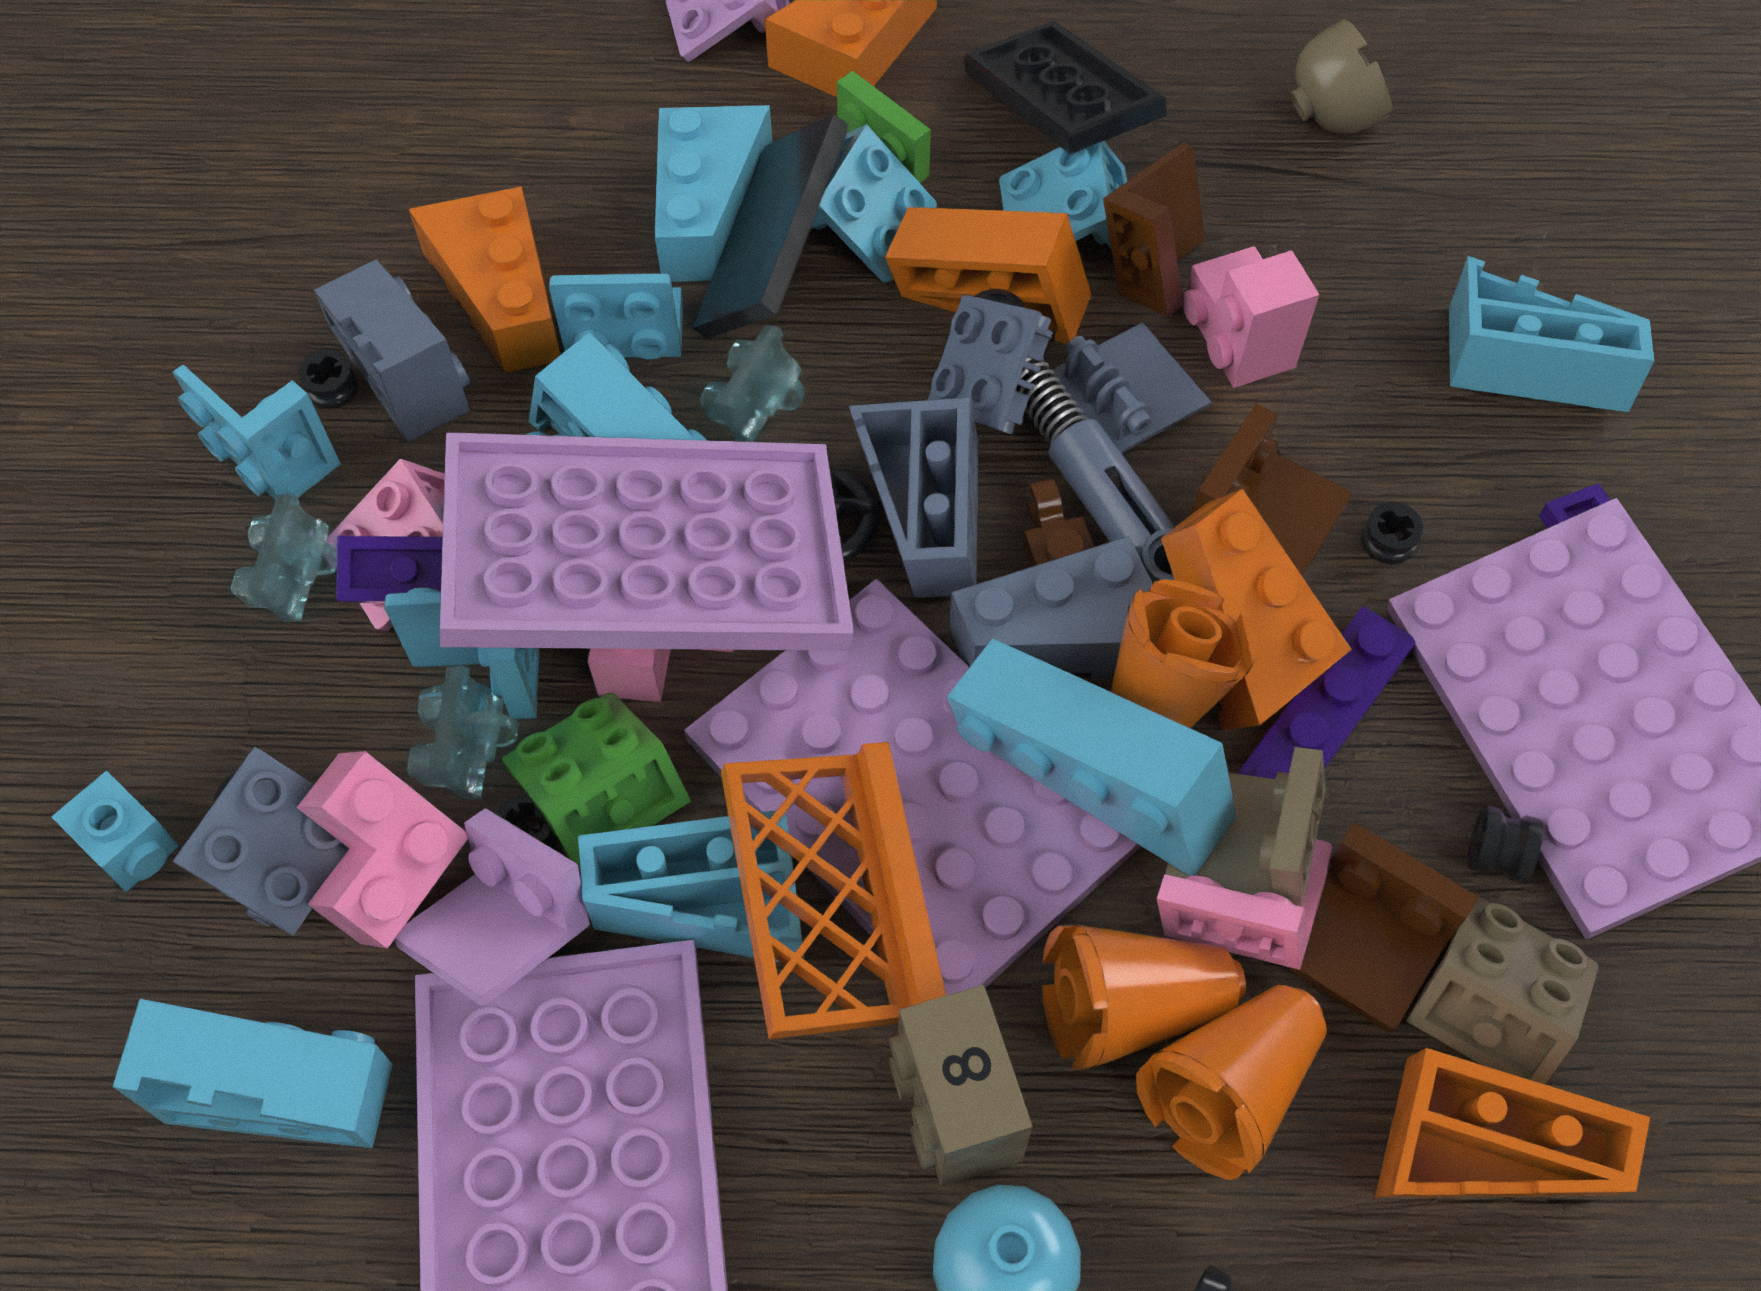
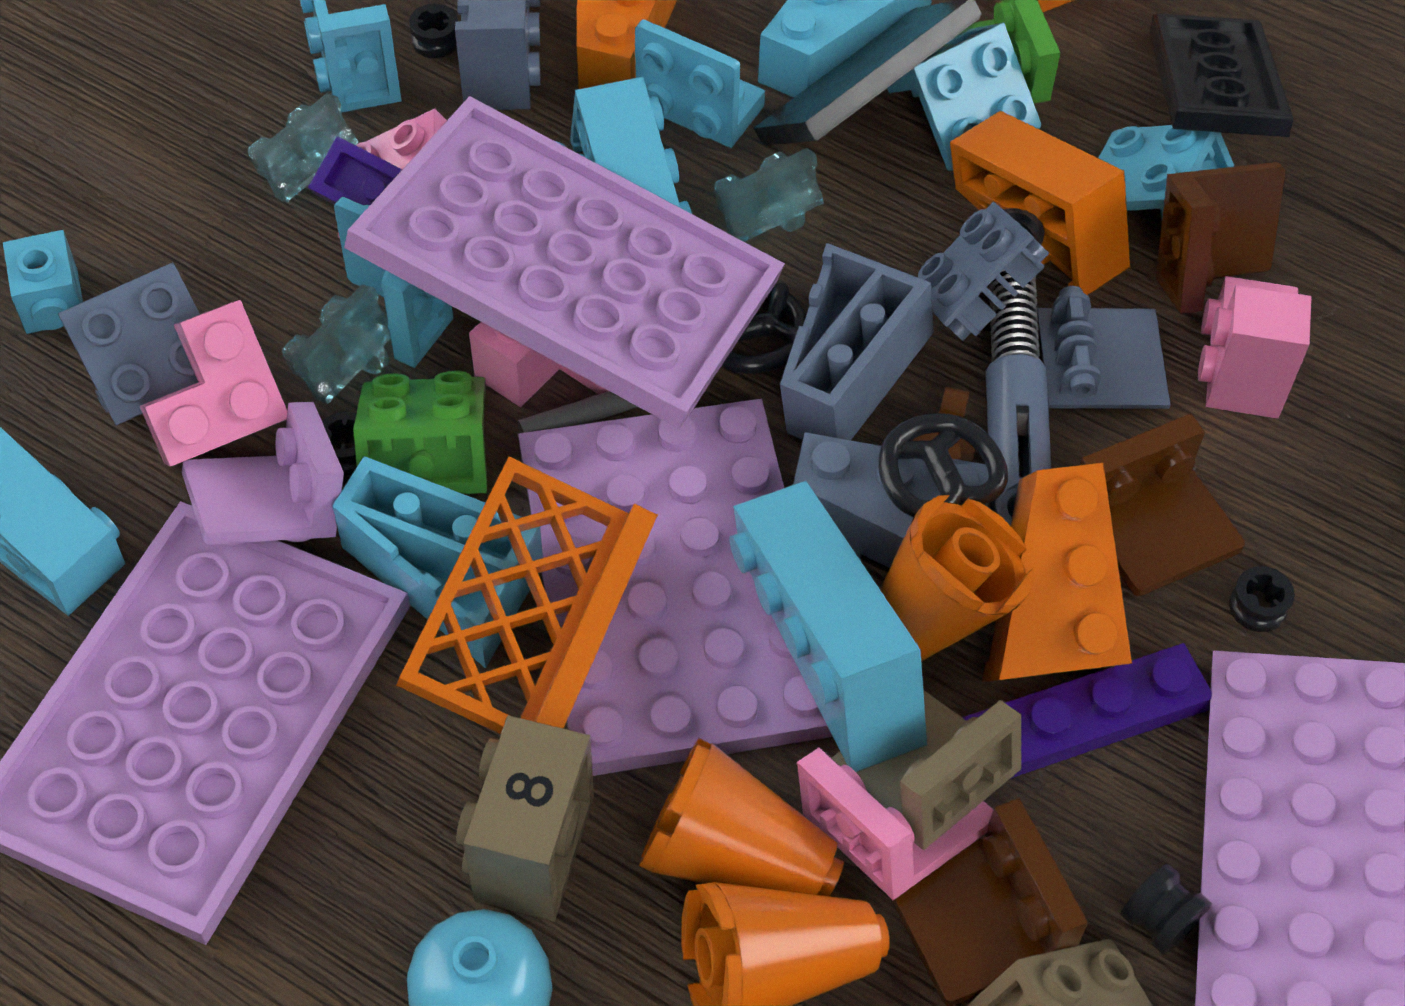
camera: 30 degrees right, 5 degrees down
none -> dark grey piece [518,391,638,433]
none -> black piece [878,413,1008,517]

